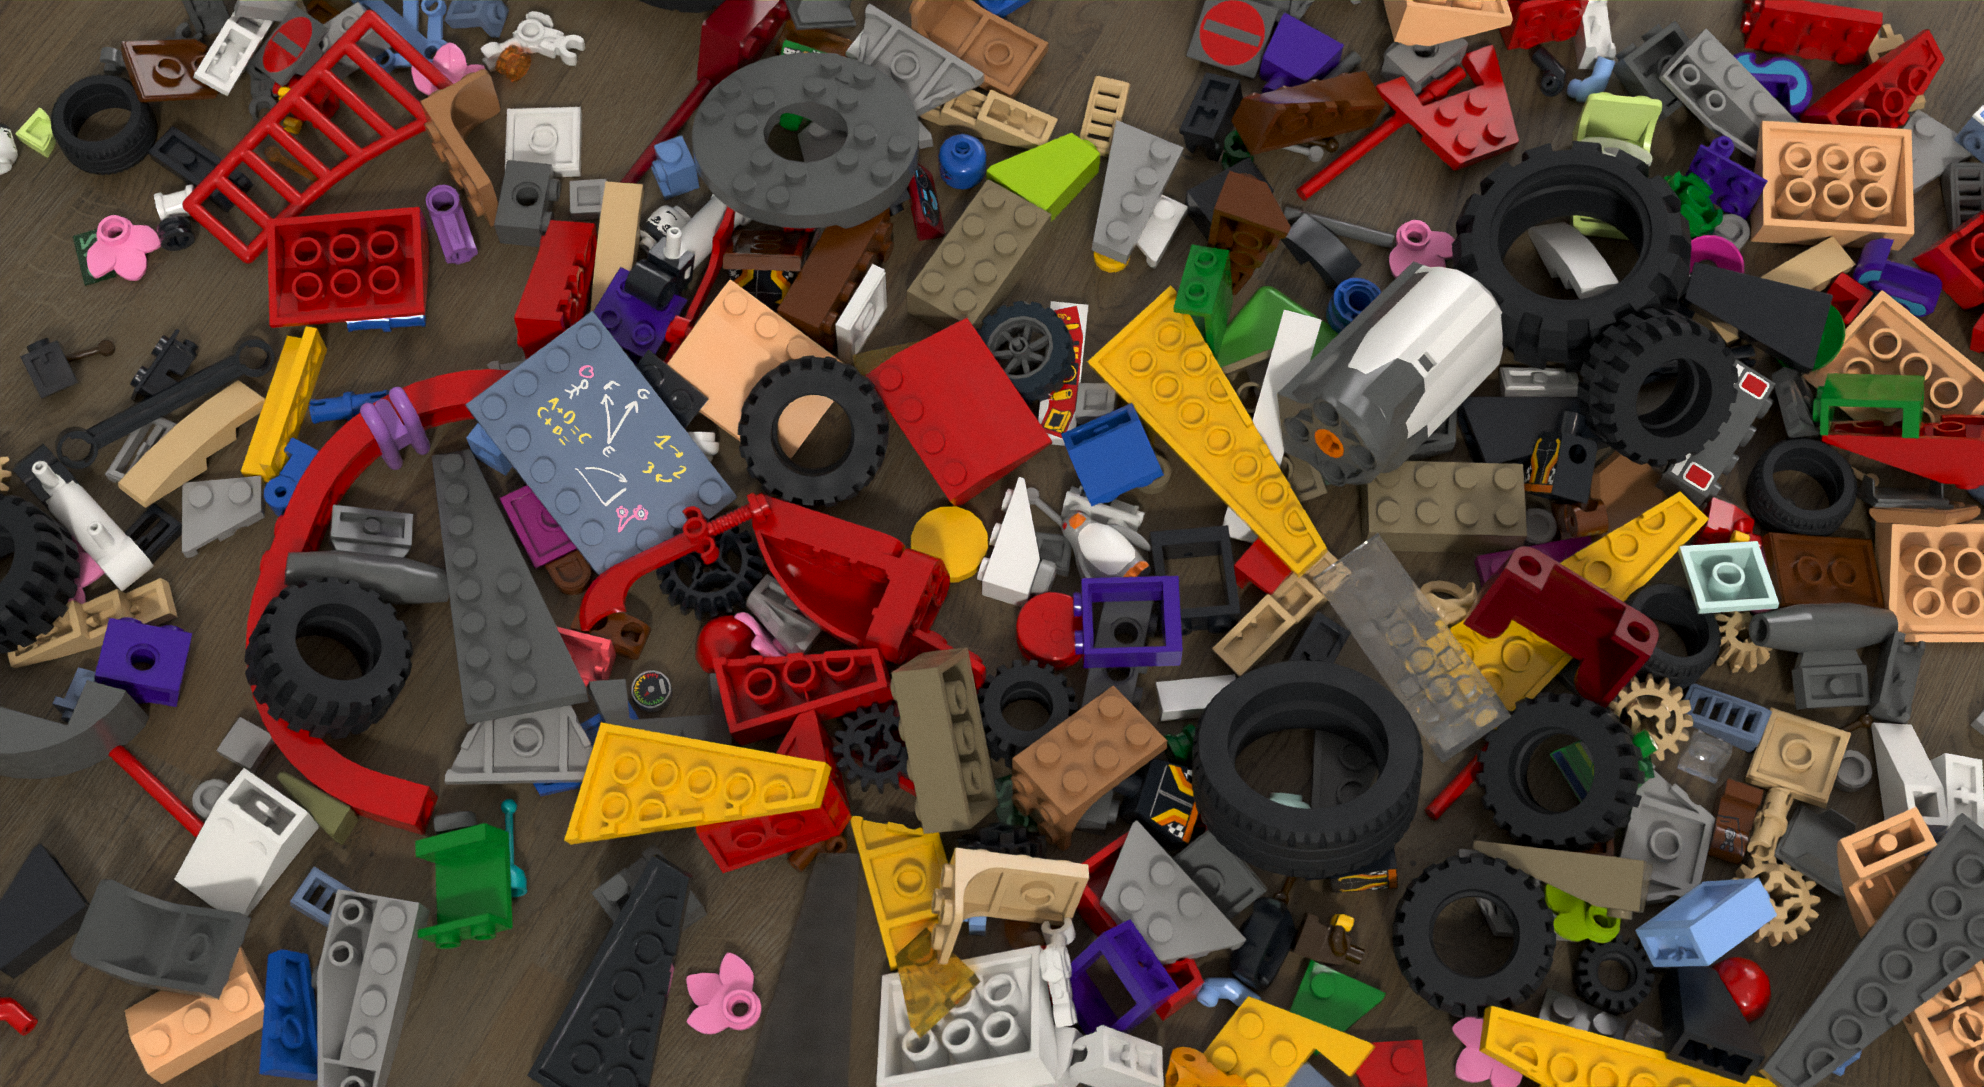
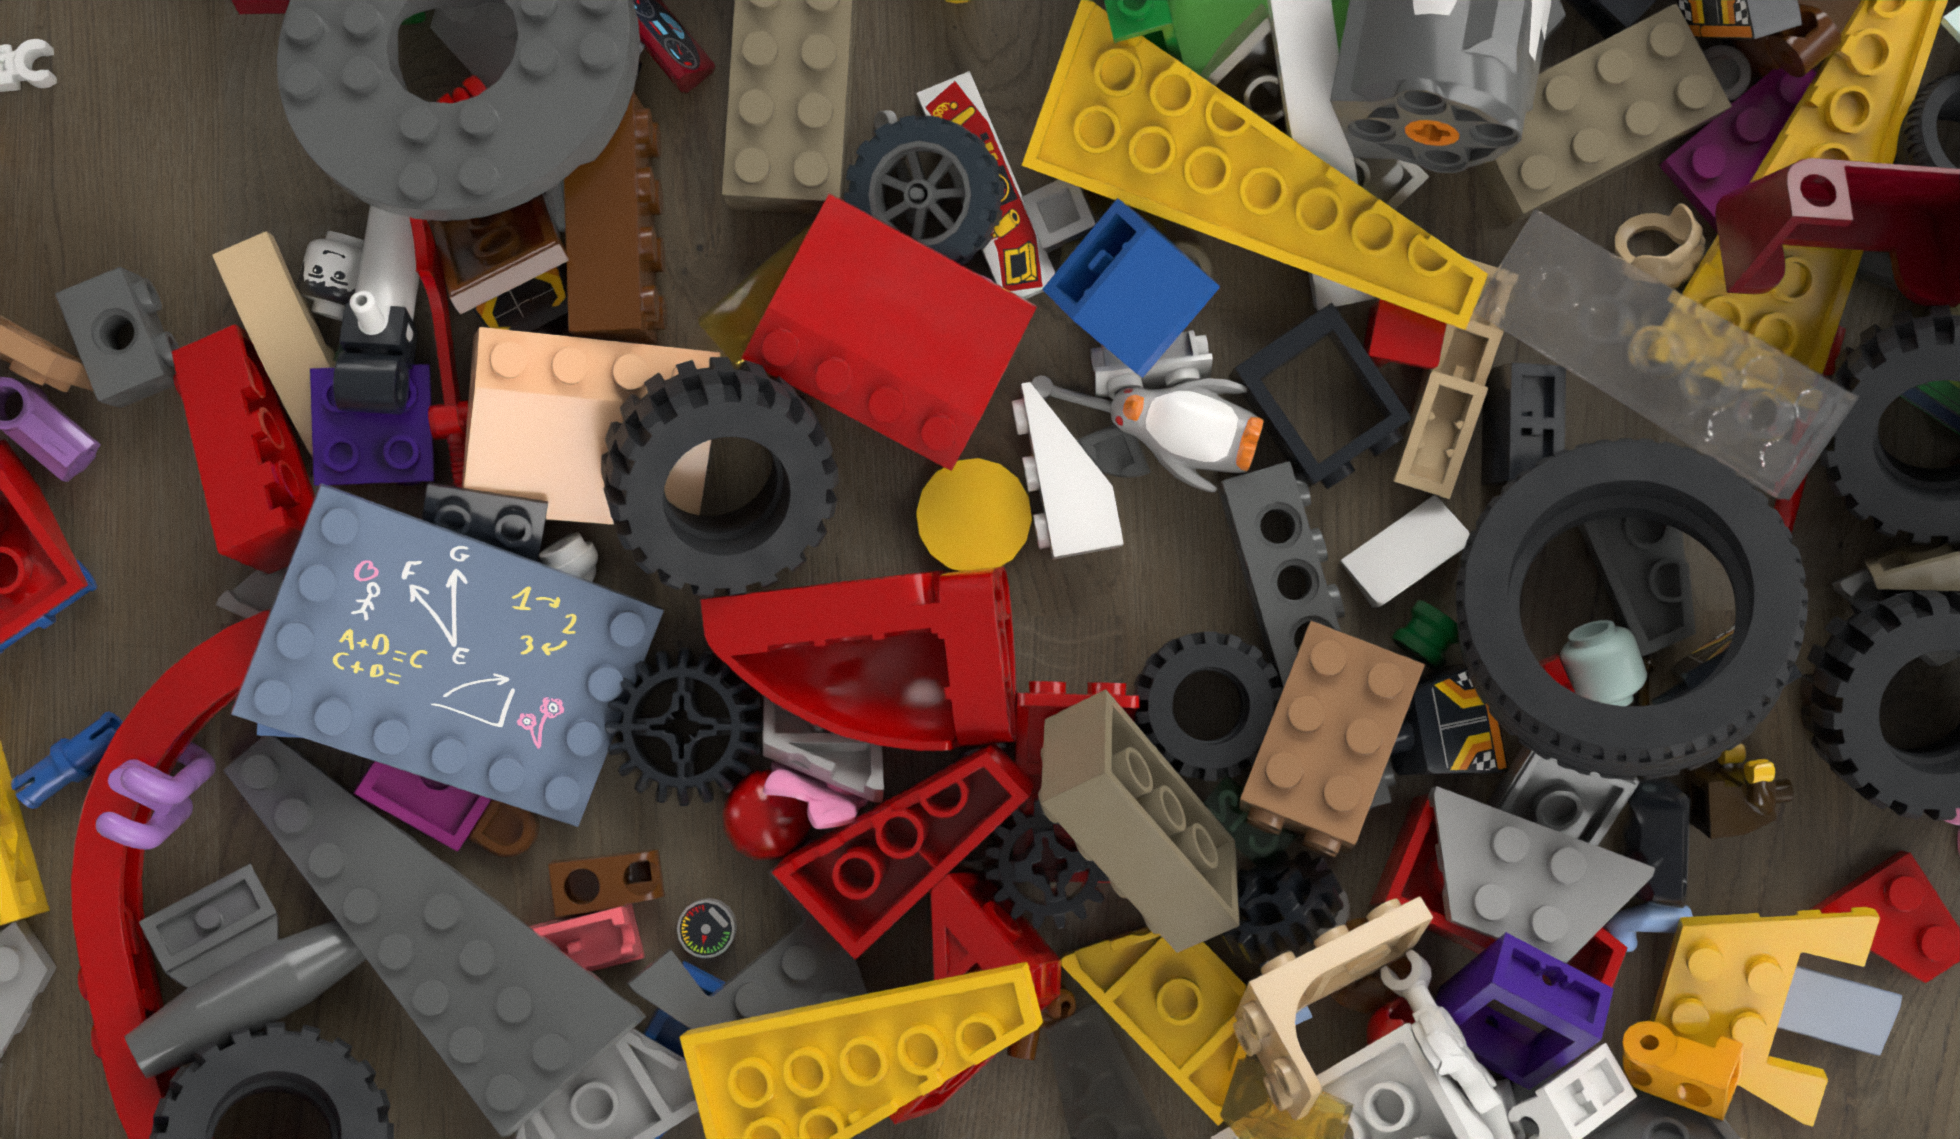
camera: 25 degrees left, 20 degrees up
blue leg [264,437,319,517] -> none
white tile [505,107,582,177] -> none
light grey tile [569,179,607,221] -> none
red sword [579,492,773,631] -> none
dark red bar [619,77,714,184] -> none
medium blue brick [651,135,699,200] -> none
white tile [835,264,887,364] -> none
red head [1016,592,1083,671] -> none
light grey tile [1031,559,1058,597] -> none
dark purple window [1073,576,1183,668] -> none
green wing [1289,960,1386,1056] -> none

